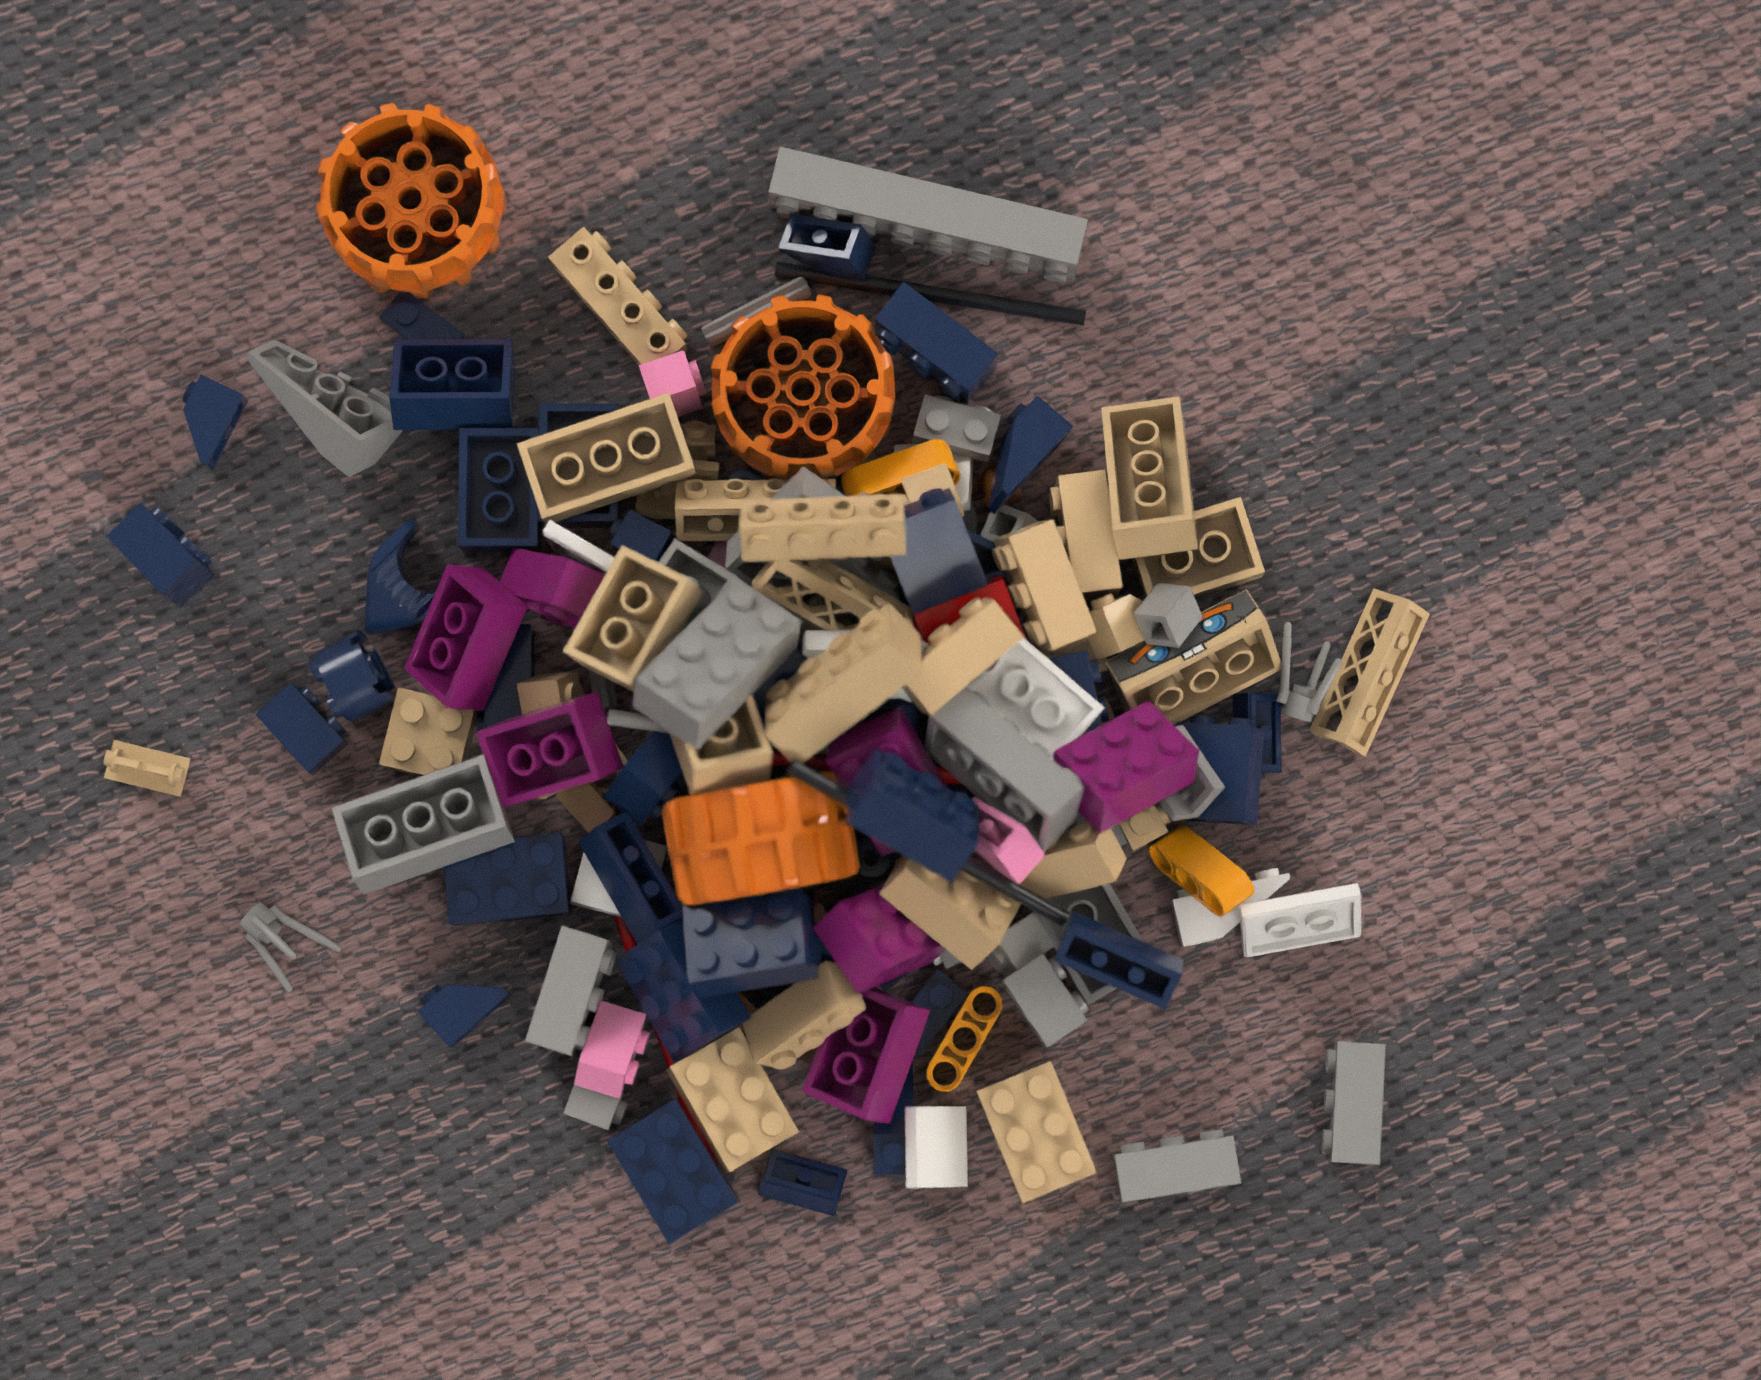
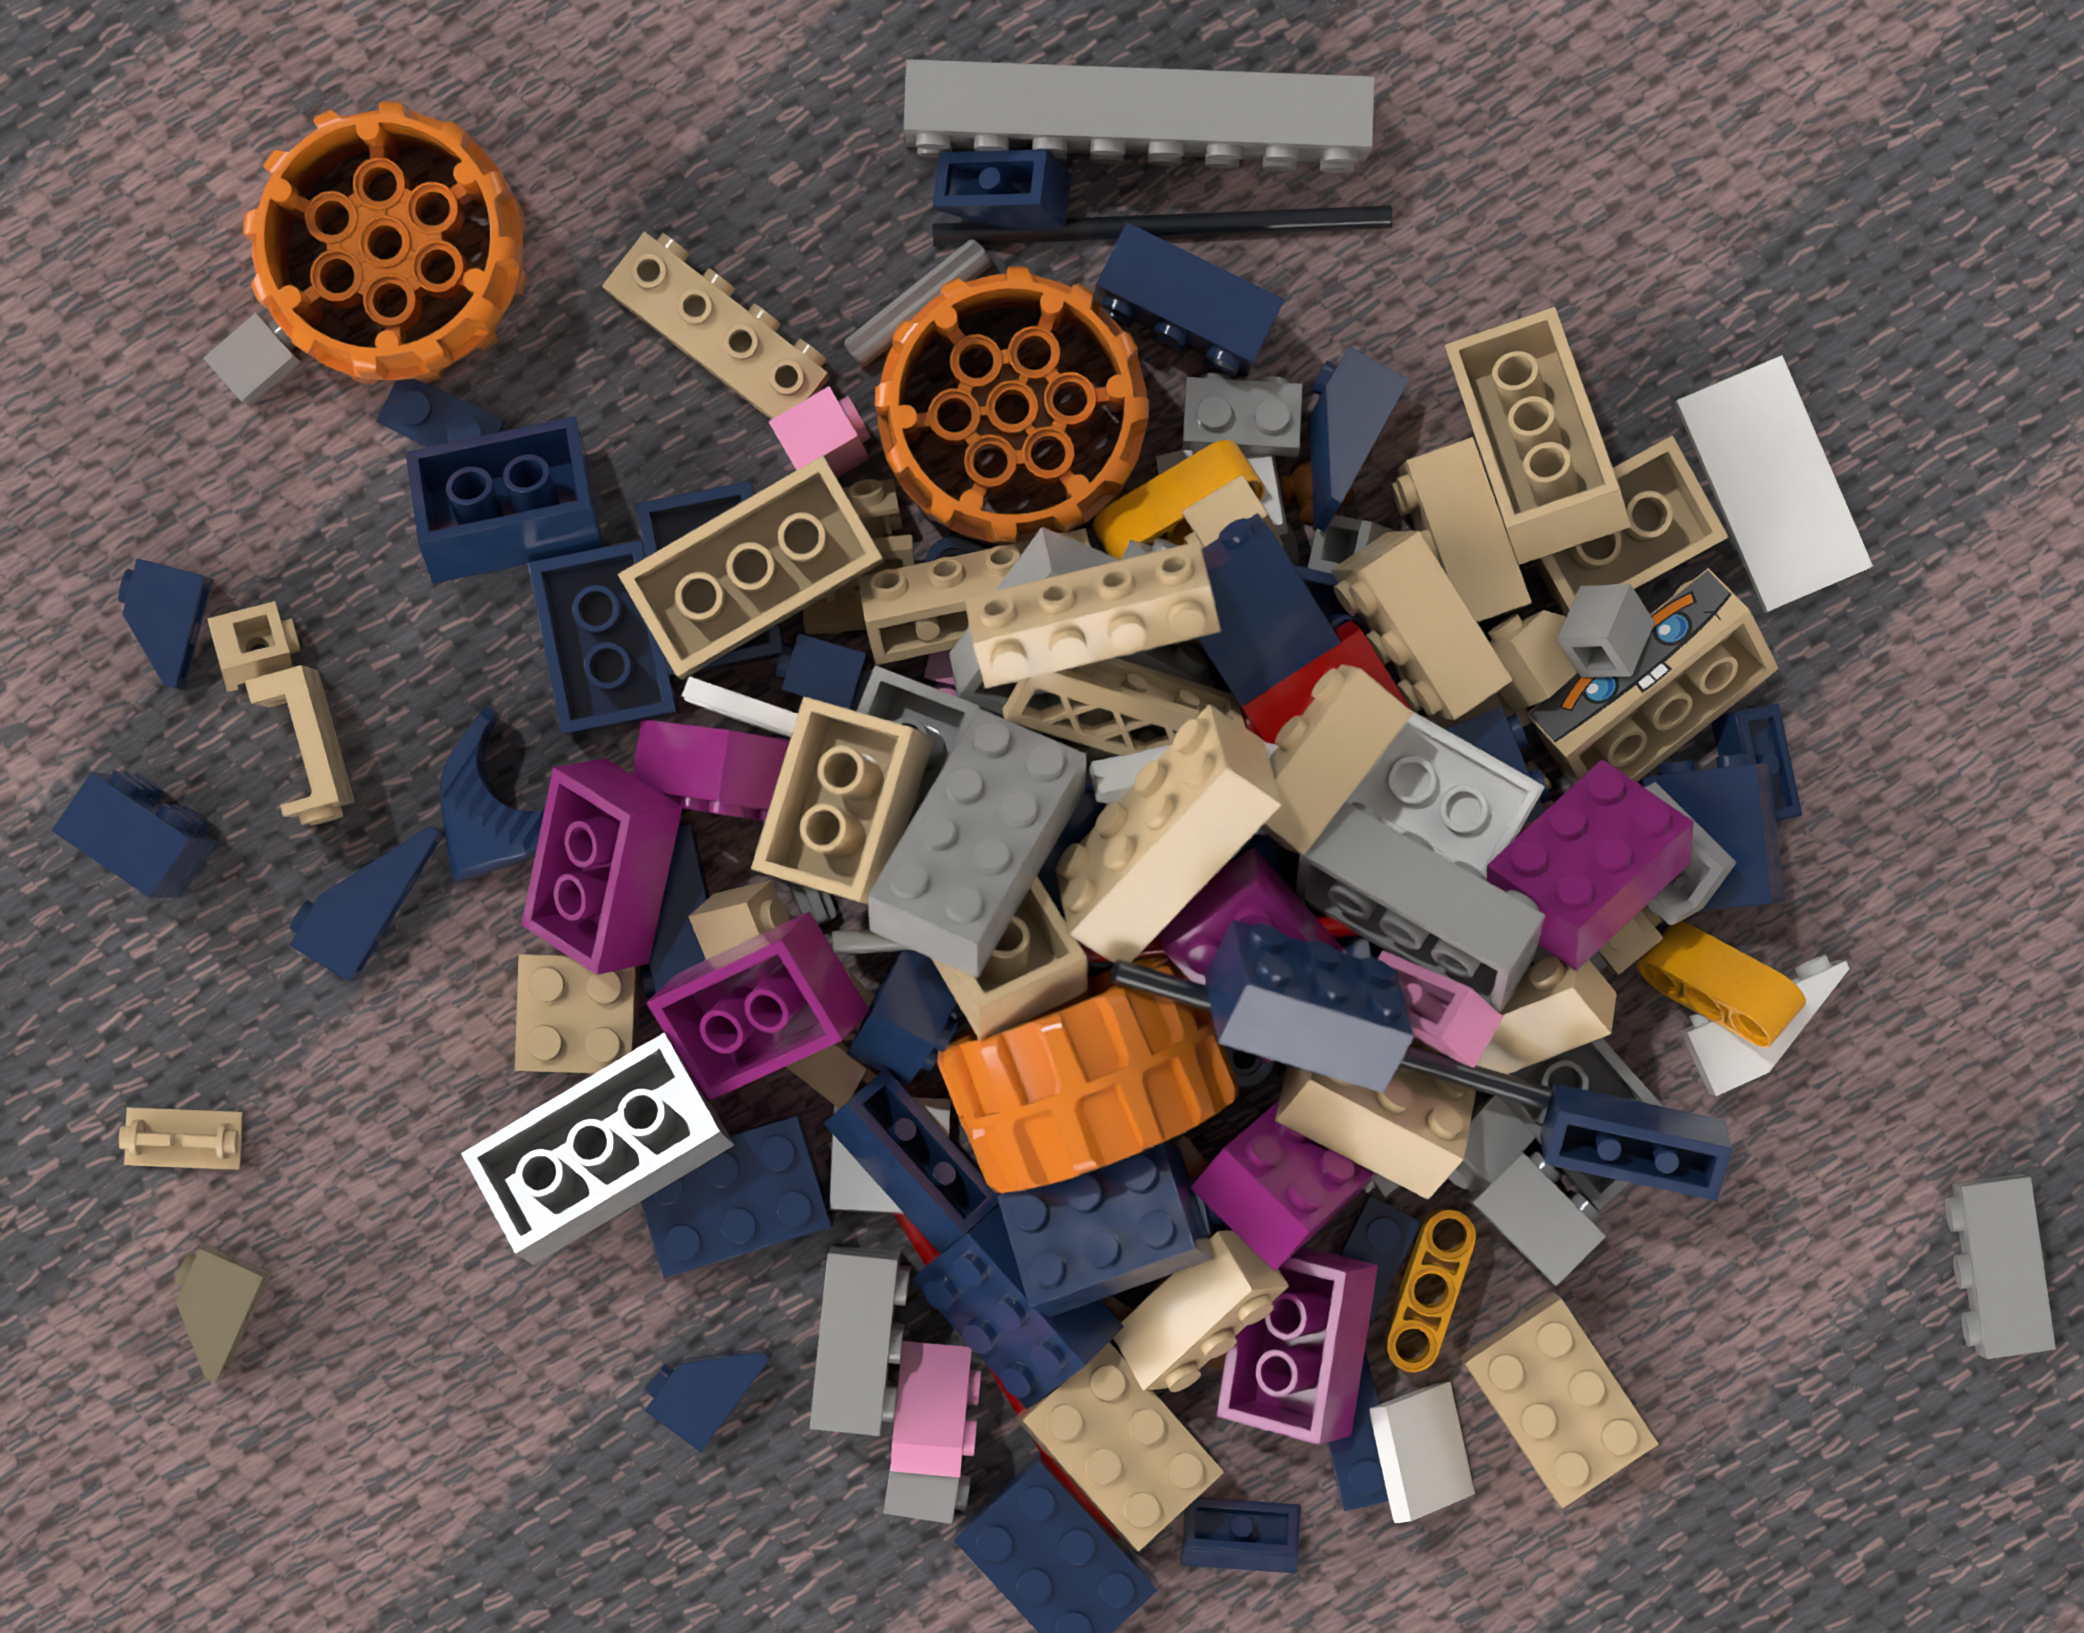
camera: 15 degrees left, 5 degrees up
light grey plant [240,902,342,992] -> none
light grey wedge [246,340,403,477] -> none
dark blue brick [255,683,348,776] -> none
dark blue brick [309,630,396,722] -> none
light grey brick [1113,1129,1241,1203] -> none
white tile [1239,883,1361,958] -> none
light grey plant [1276,622,1342,722] -> none
tan fence [1309,589,1430,757] -> none
none -> dark tan slope [175,1244,272,1383]
none -> light grey brick [203,312,302,407]
none -> tan brick [207,601,301,692]
none -> tan panel [244,665,355,826]
none -> dark blue slope [289,826,445,981]
none -> white tile [1674,355,1873,613]

